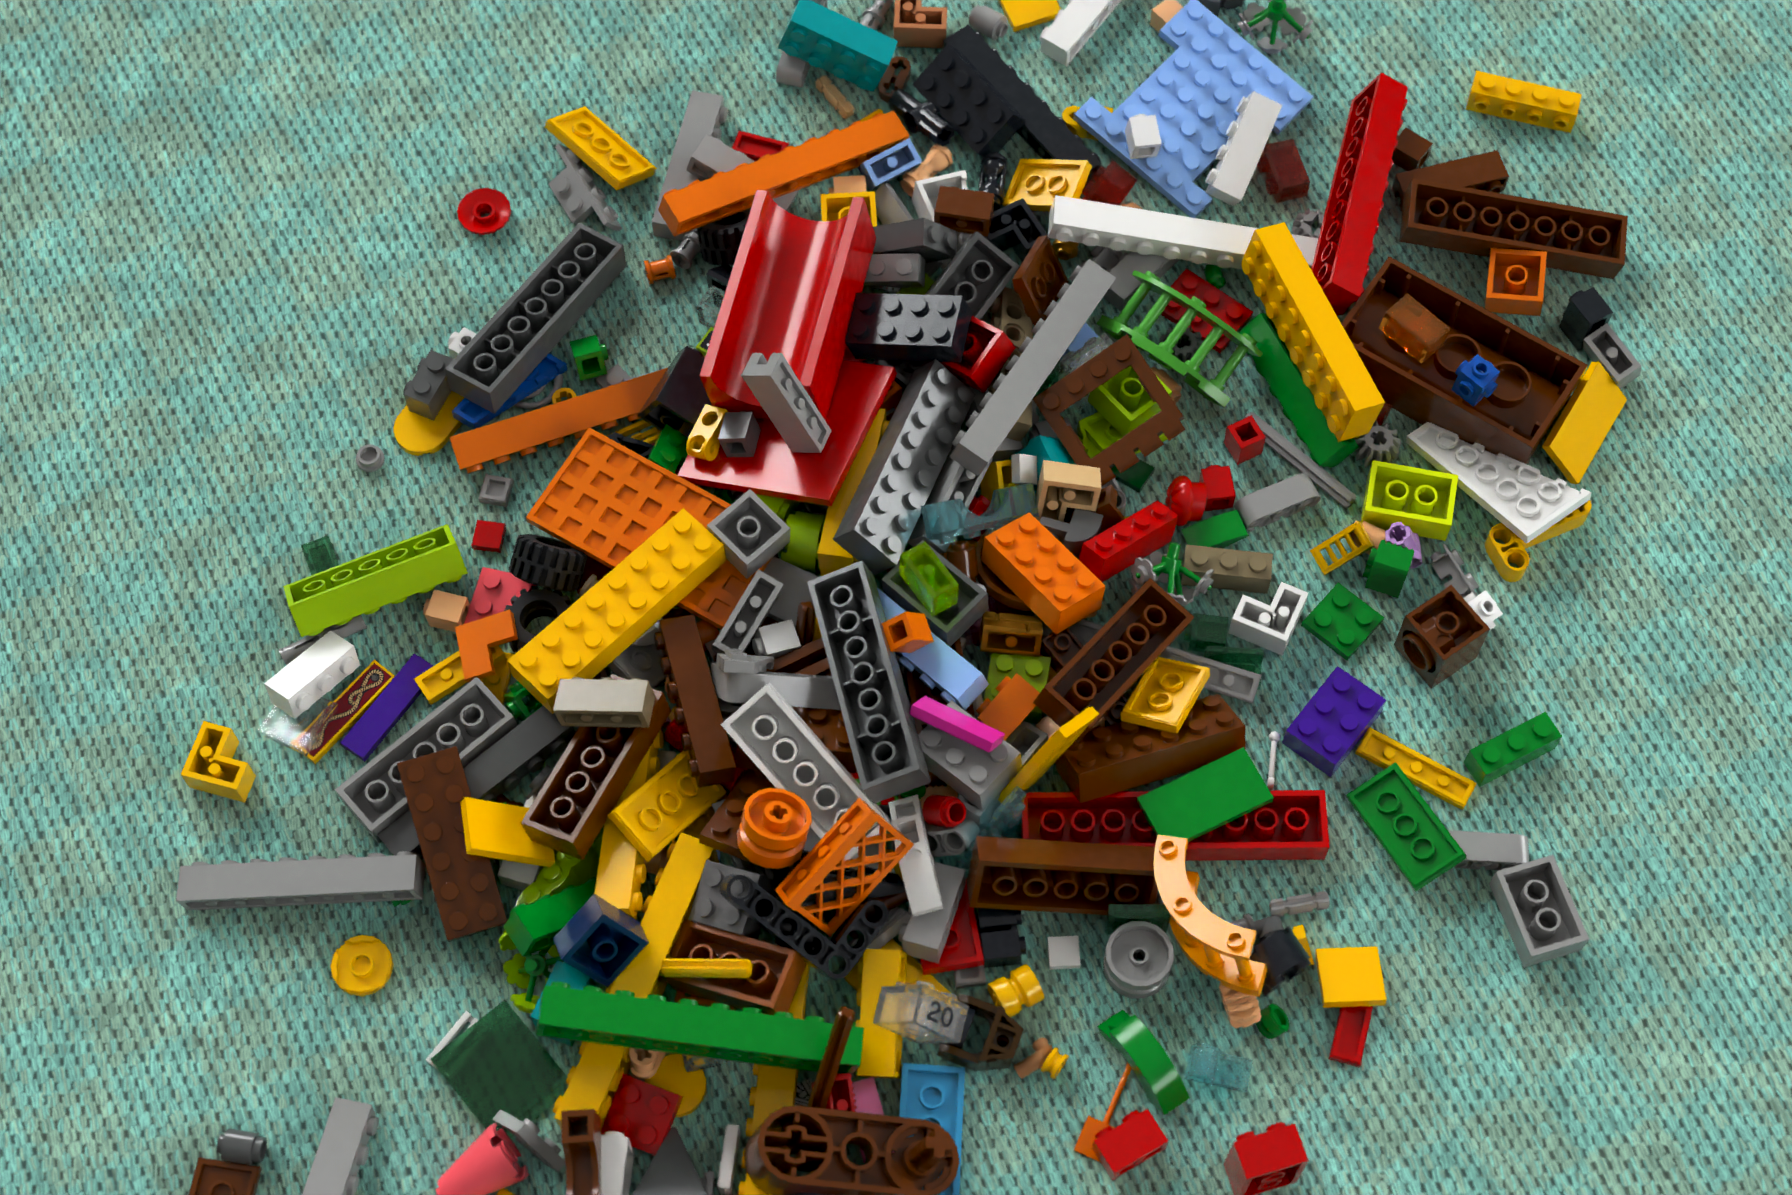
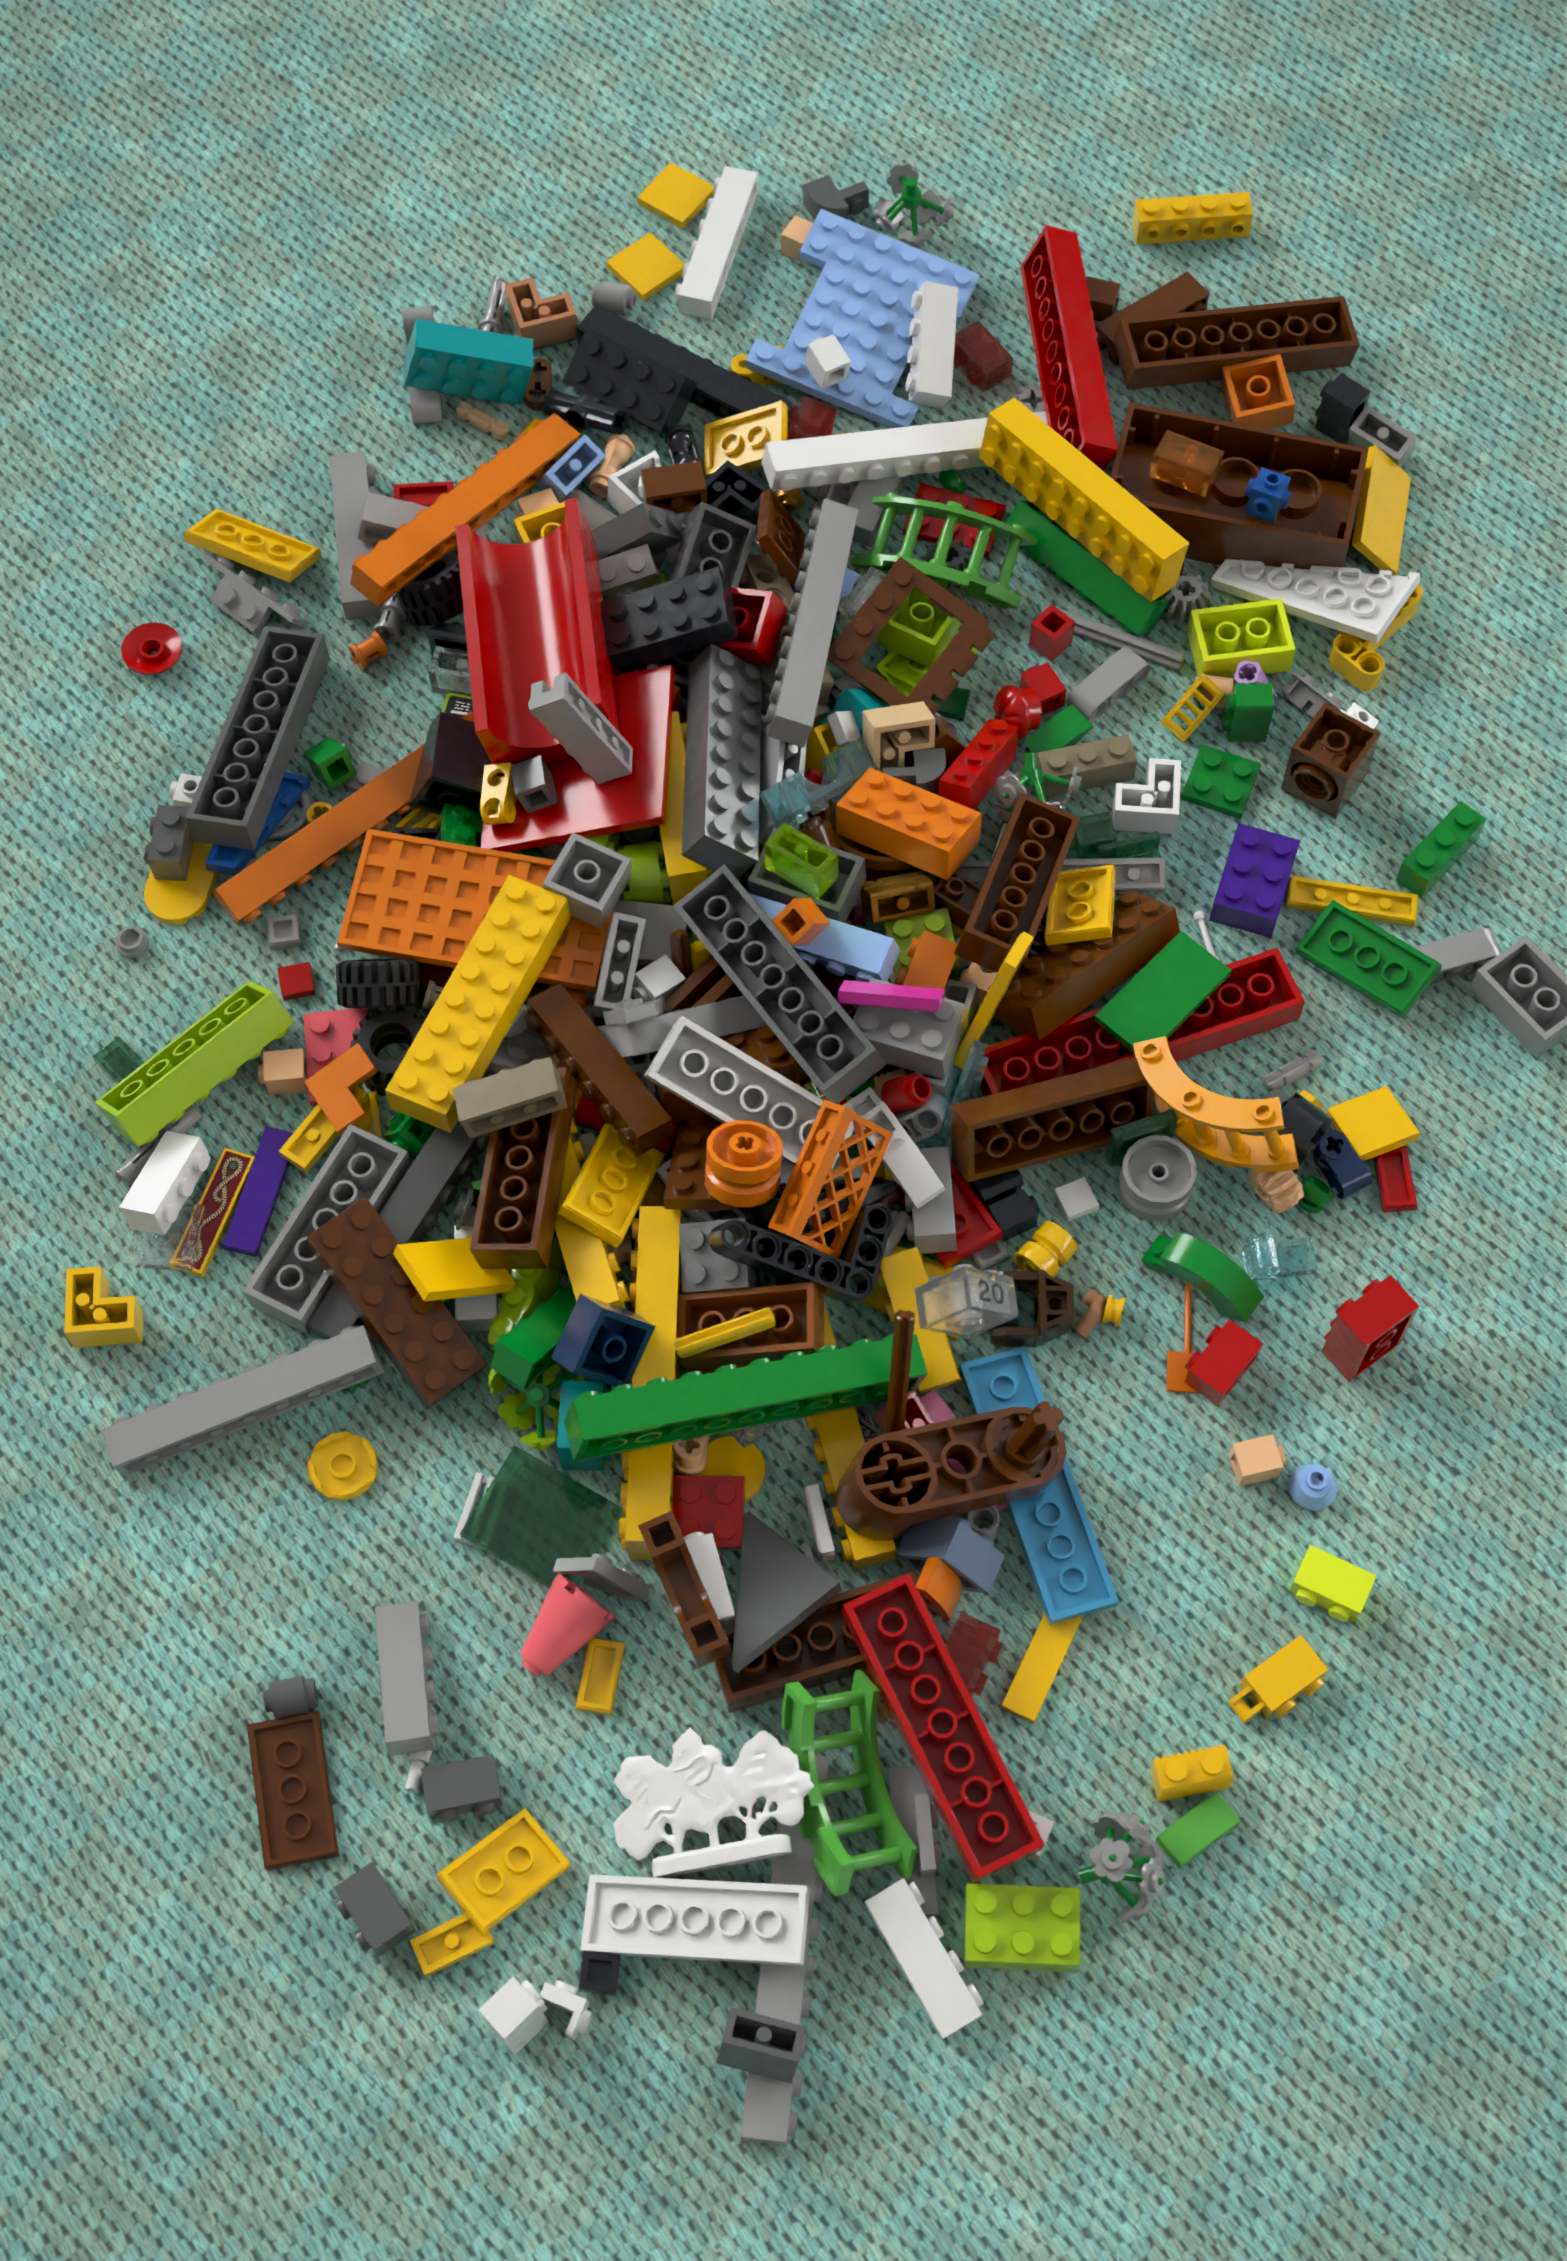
camera: 20 degrees left, 0 degrees up
none -> dark blue piece [1313,1131,1372,1199]

